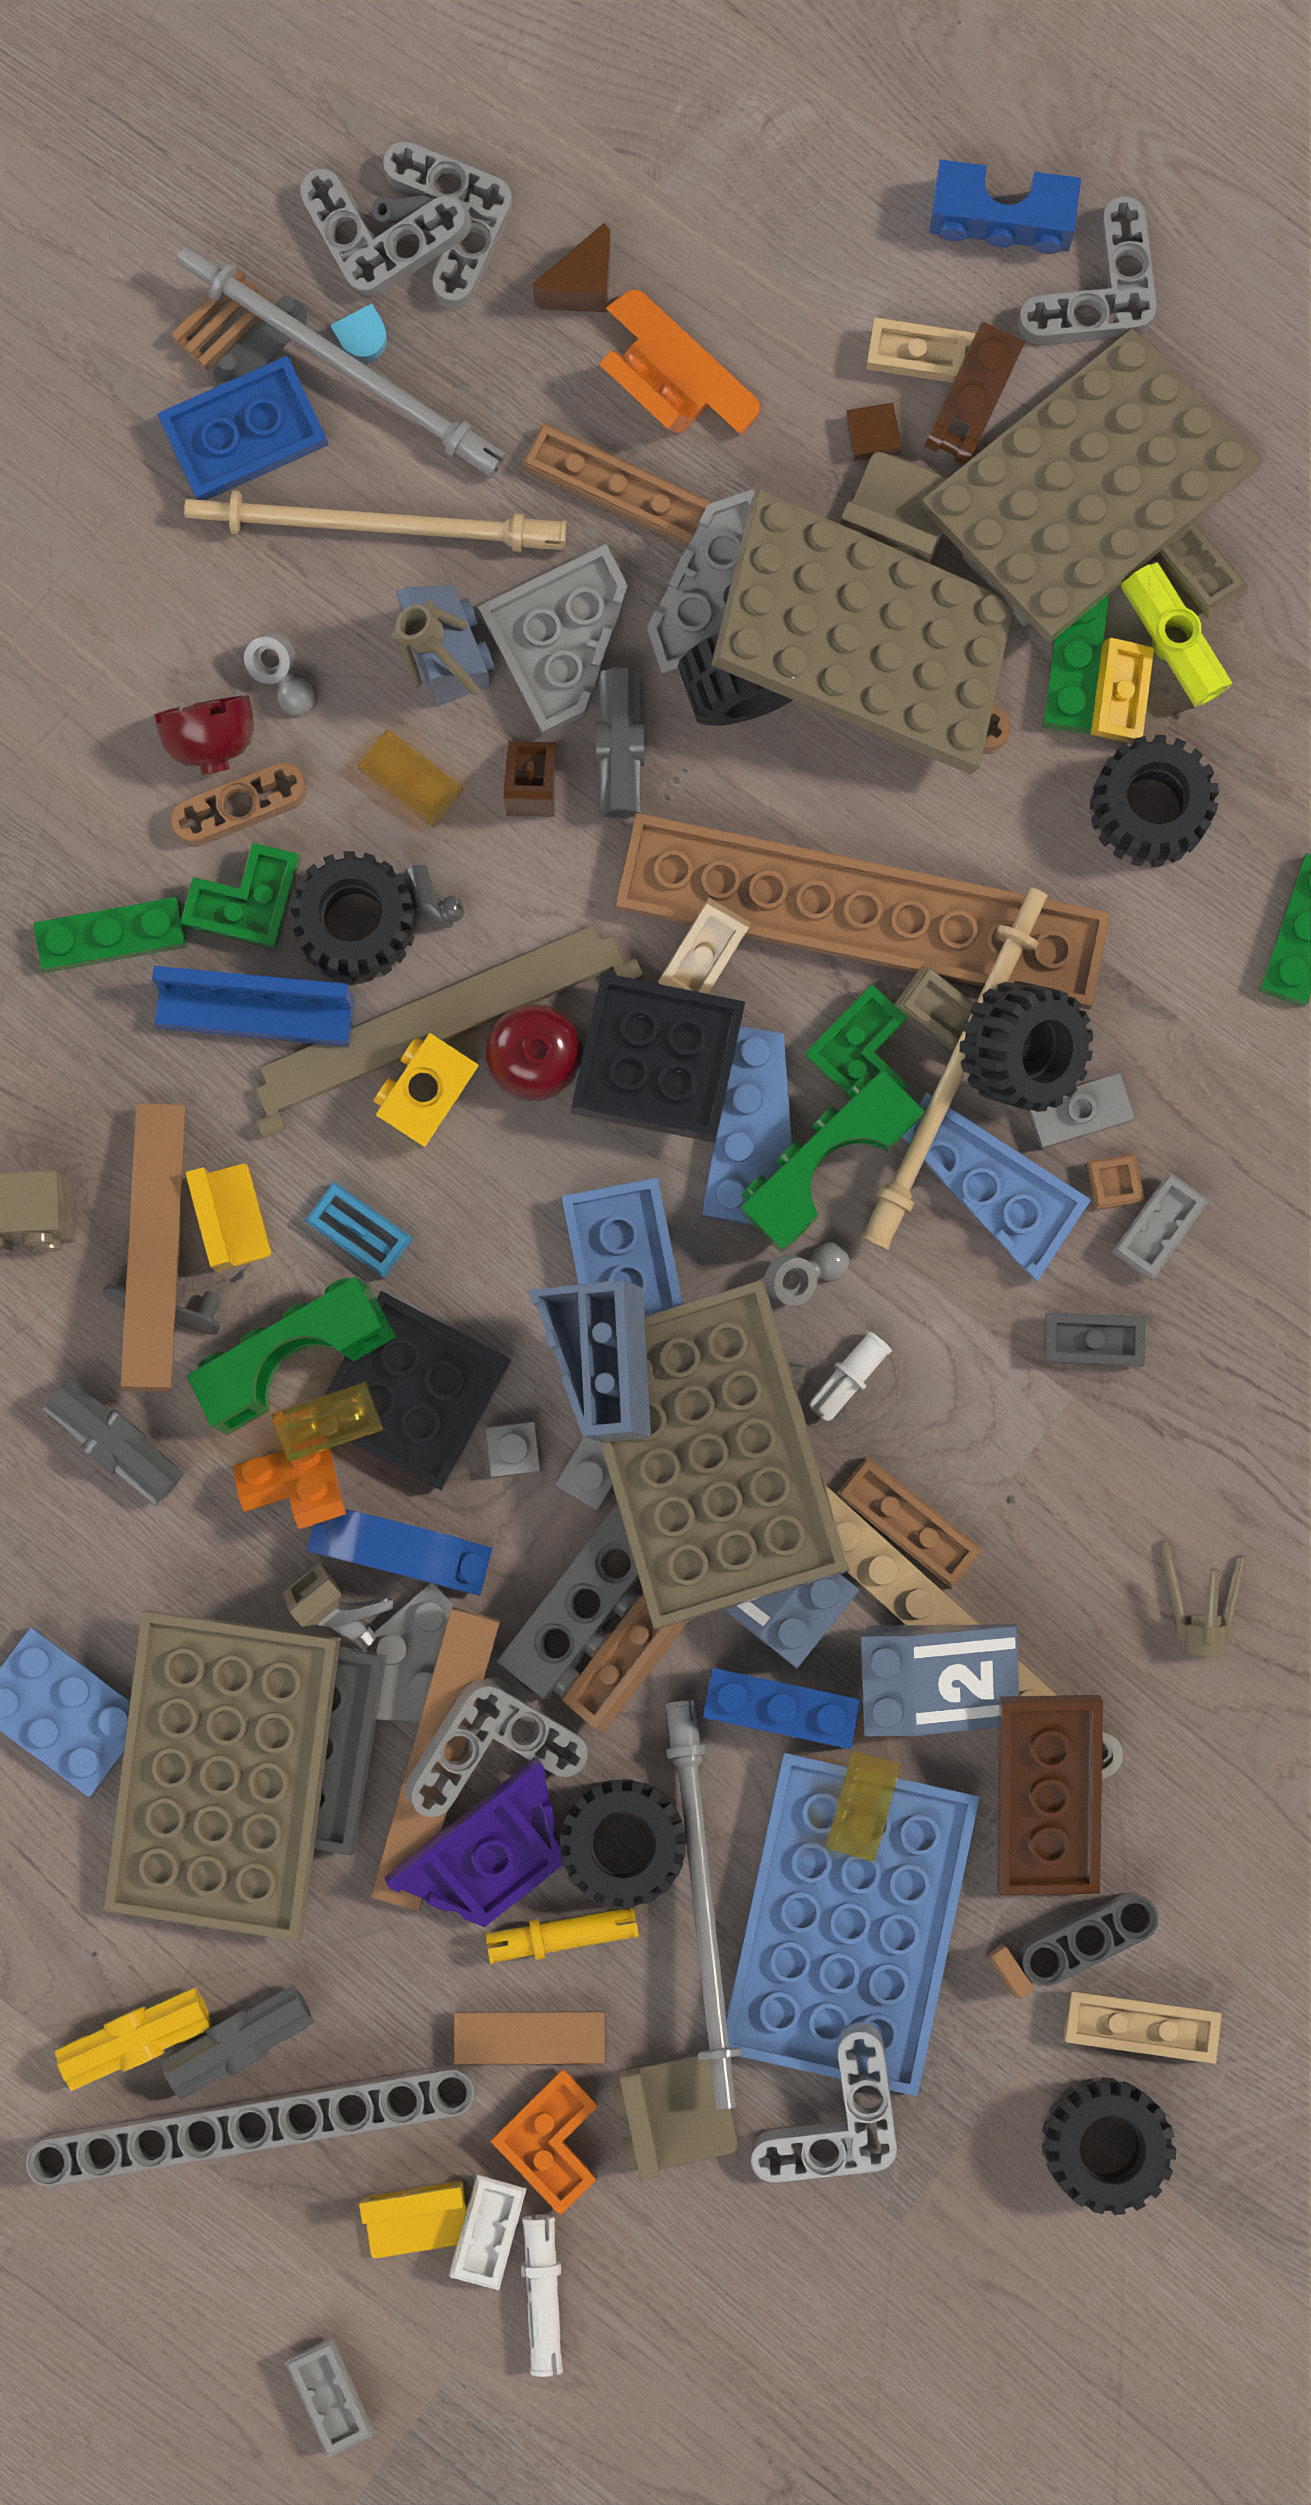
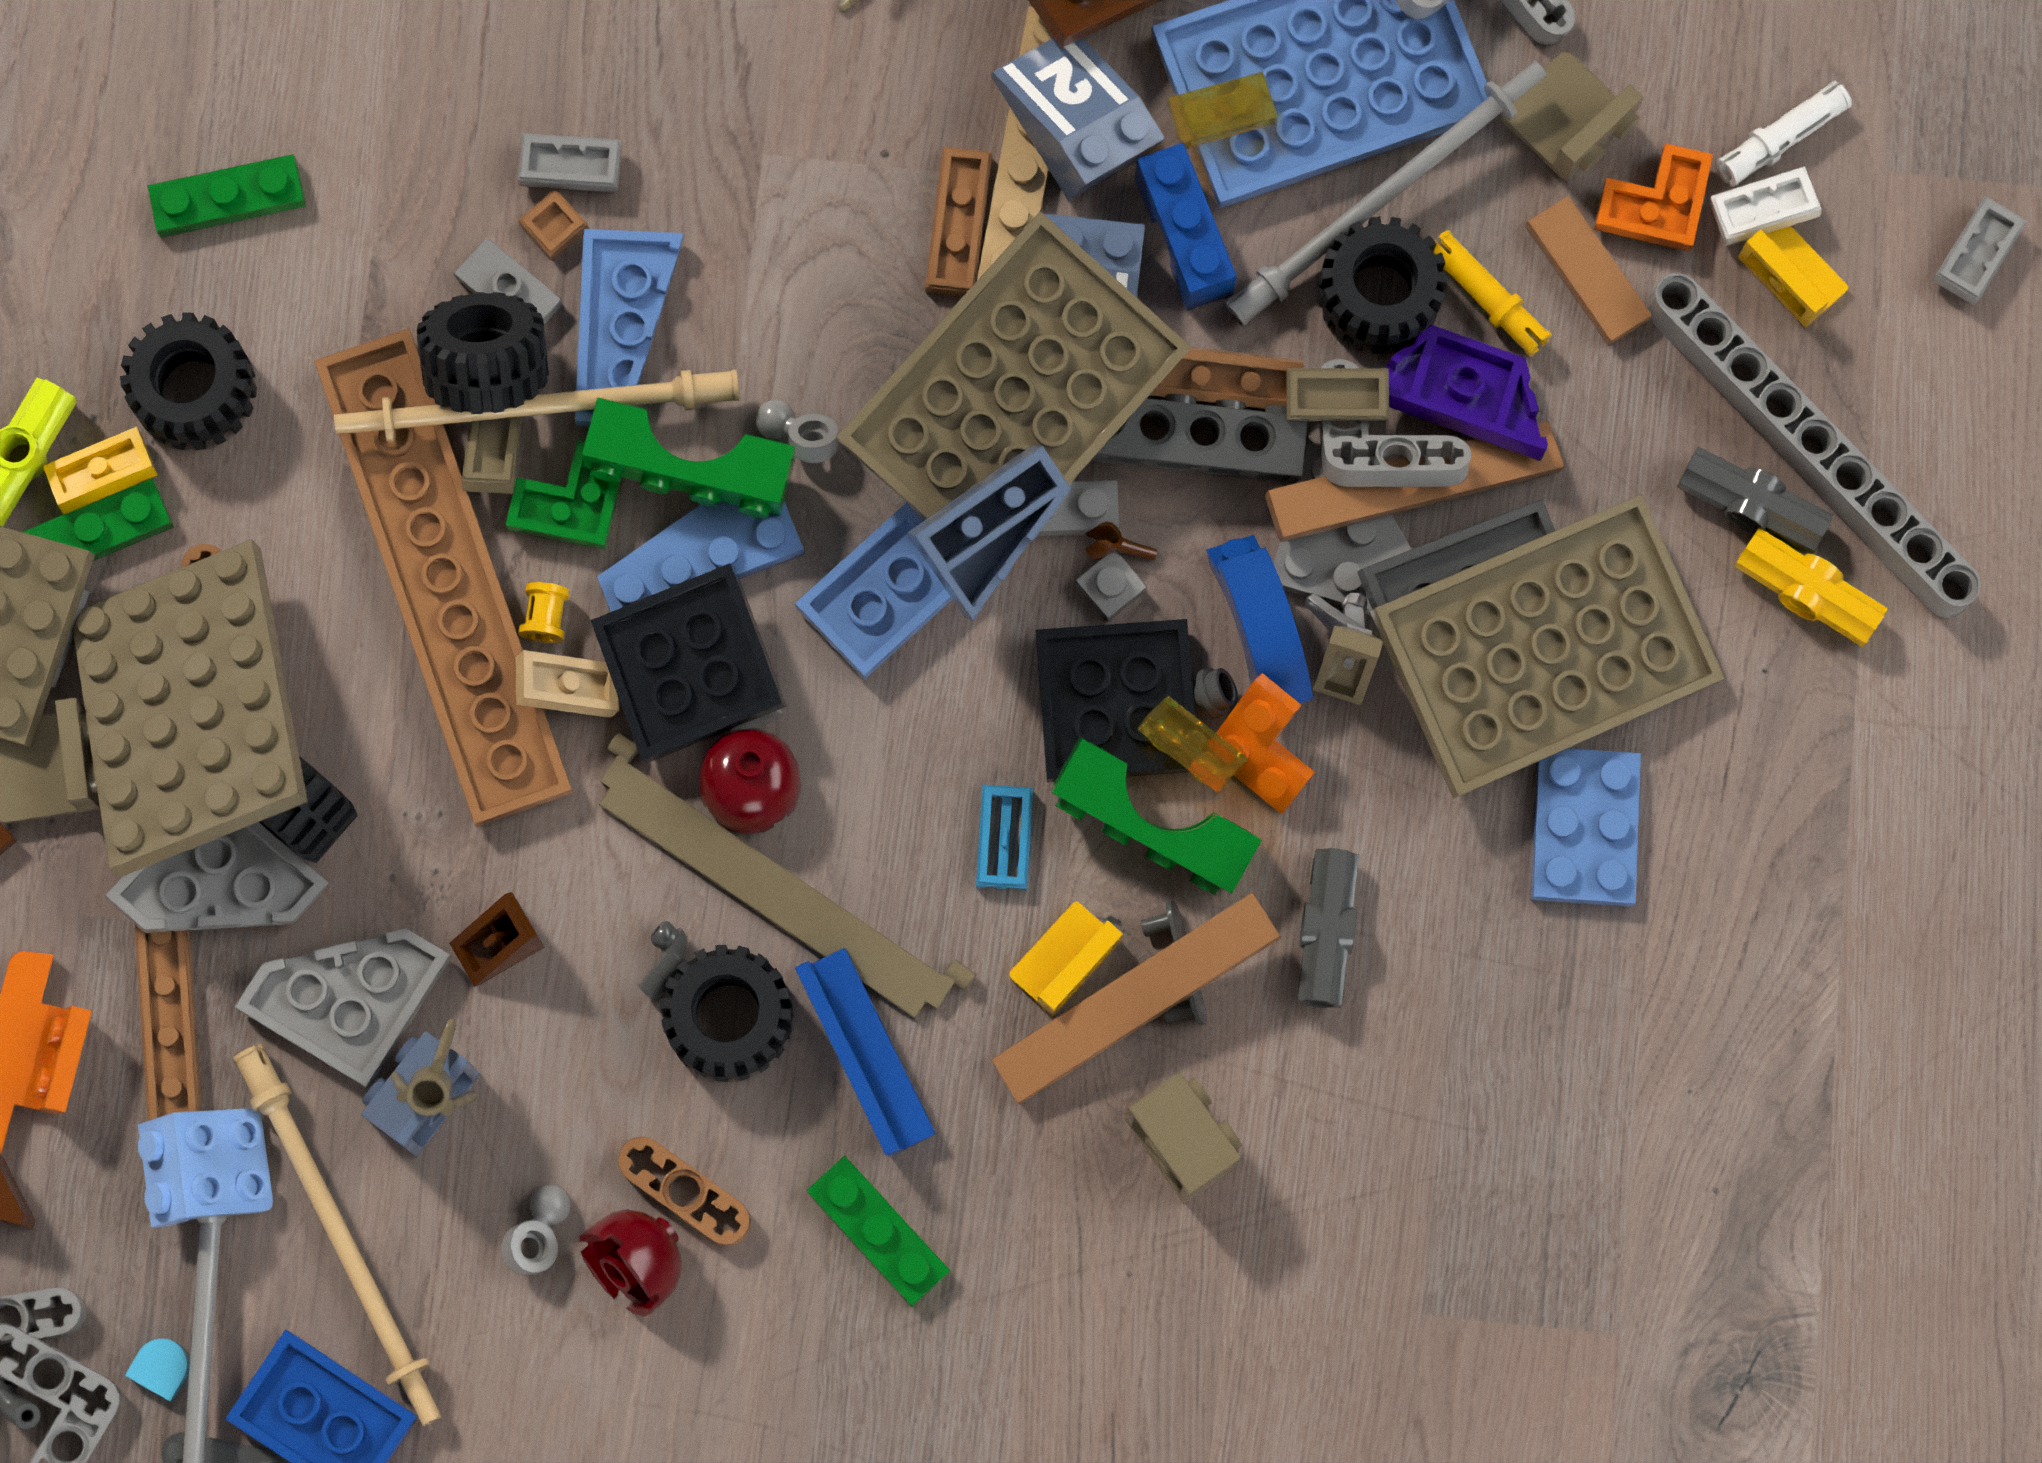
camera: 125 degrees left, 5 degrees down
green plate [180,842,301,950] -> none
clear yellow plate [357,729,463,828] -> none
yellow brick [373,1033,479,1147] -> none
dark grey piece [596,667,644,820] -> none
white axle [809,1331,892,1421] -> none
dark grey plate [1044,1313,1146,1368] -> none
none -> light blue bracket [138,1108,273,1228]
none -> yellow bush [518,582,570,643]
none -> reddish brown hand [1085,522,1157,561]
none -> dark grey plate [1193,667,1238,718]
none -> dark tan tile [1286,368,1389,421]

